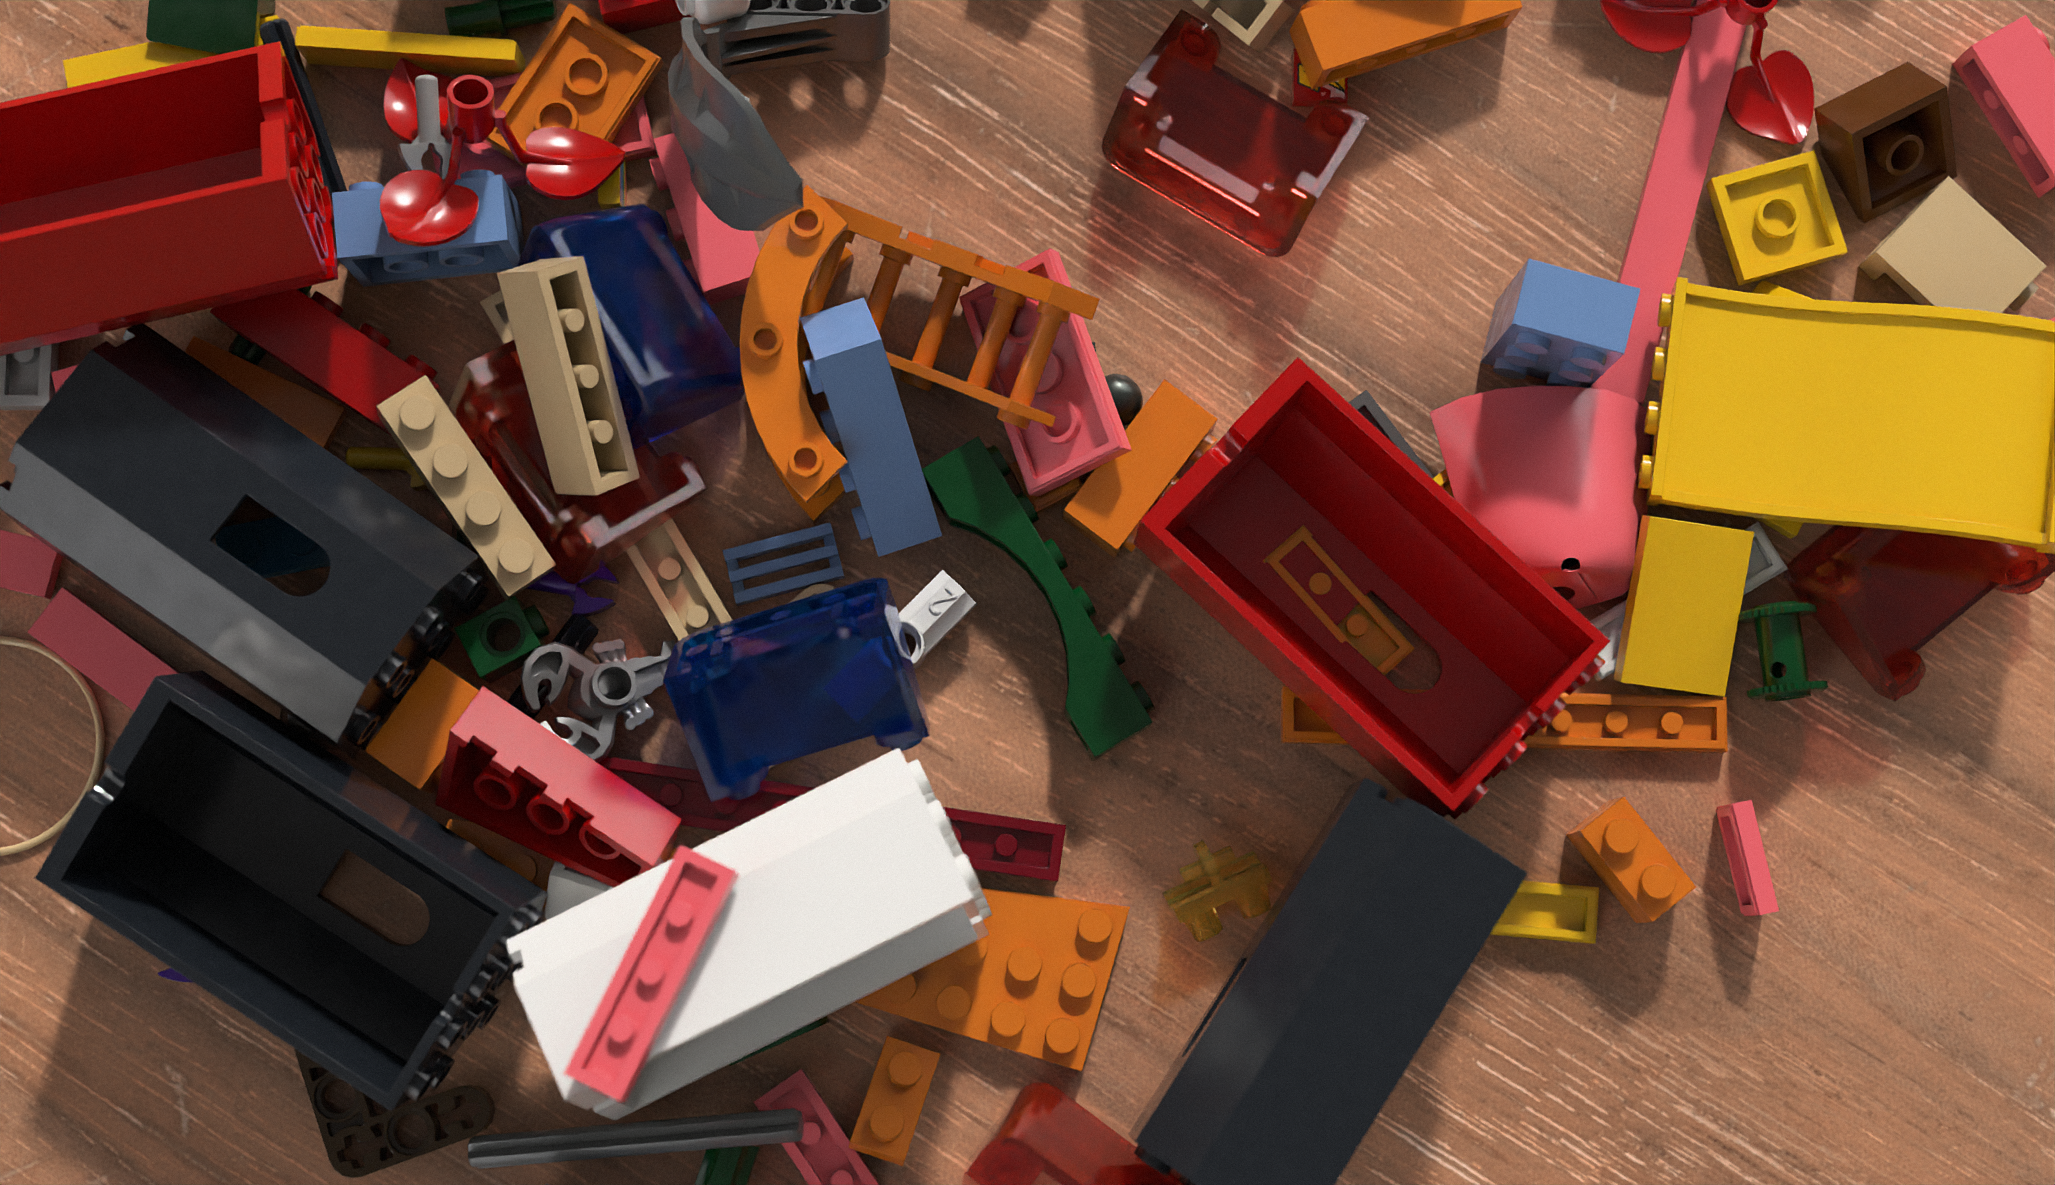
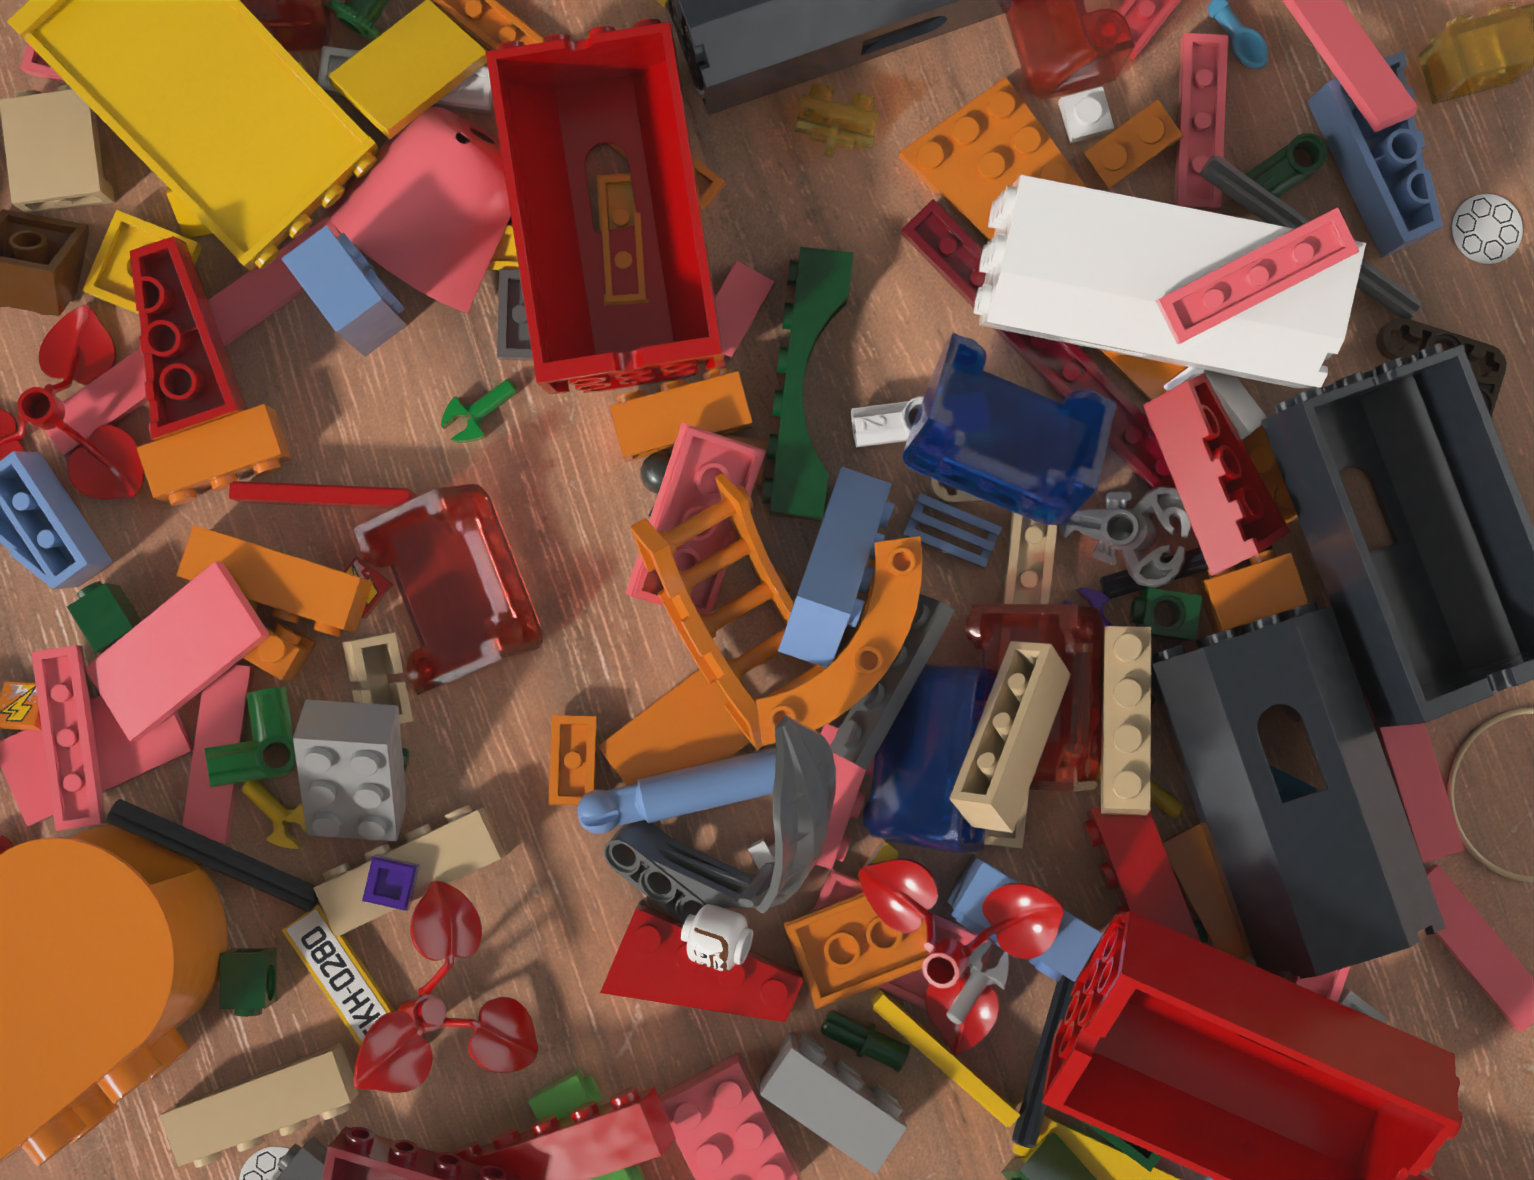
camera: 140 degrees left, 5 degrees up
none -> red wedge [130,236,247,440]
none -> orange brick [136,404,292,506]
none -> red tile [229,481,417,510]
none -> green bar [441,379,518,443]
none -> orange plate [548,715,598,806]
none -> medium blue piece [577,747,776,834]
none -> orange tile [597,669,750,786]
none -> coral tile [715,260,775,360]
none -> dark grey plate [830,593,955,771]
none -> white plate [1058,86,1114,144]

